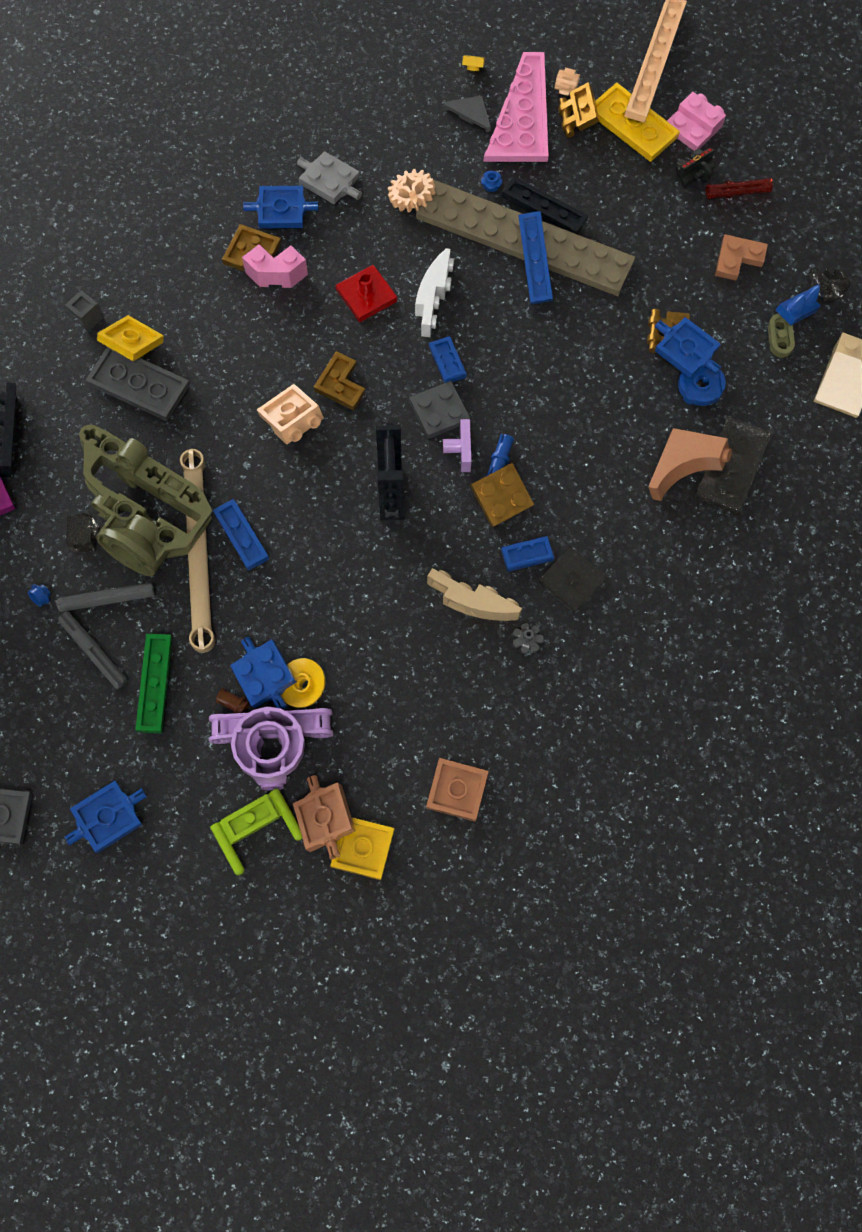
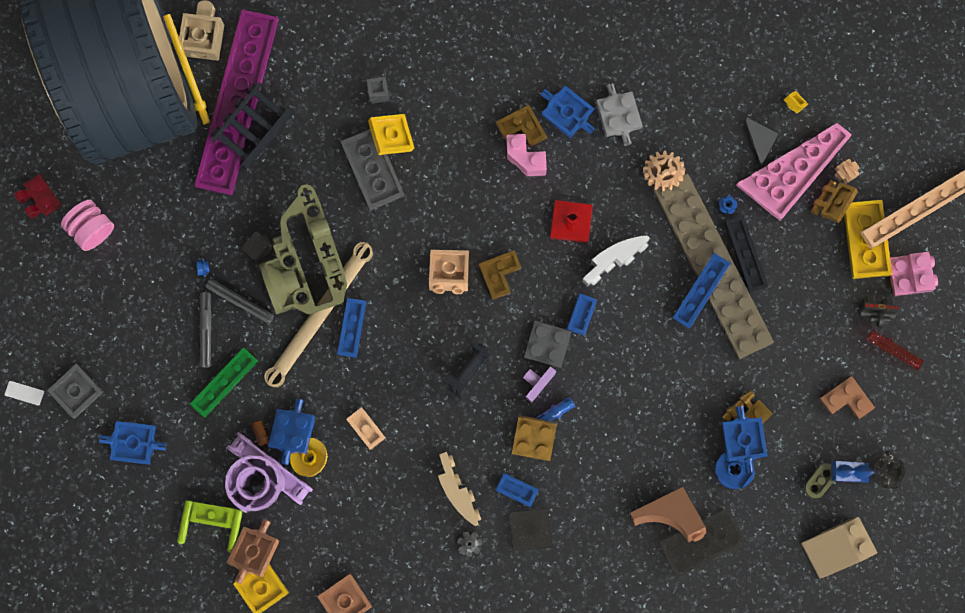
camera: 45 degrees right, 10 degrees up
none -> light nougat plate [346,407,386,450]

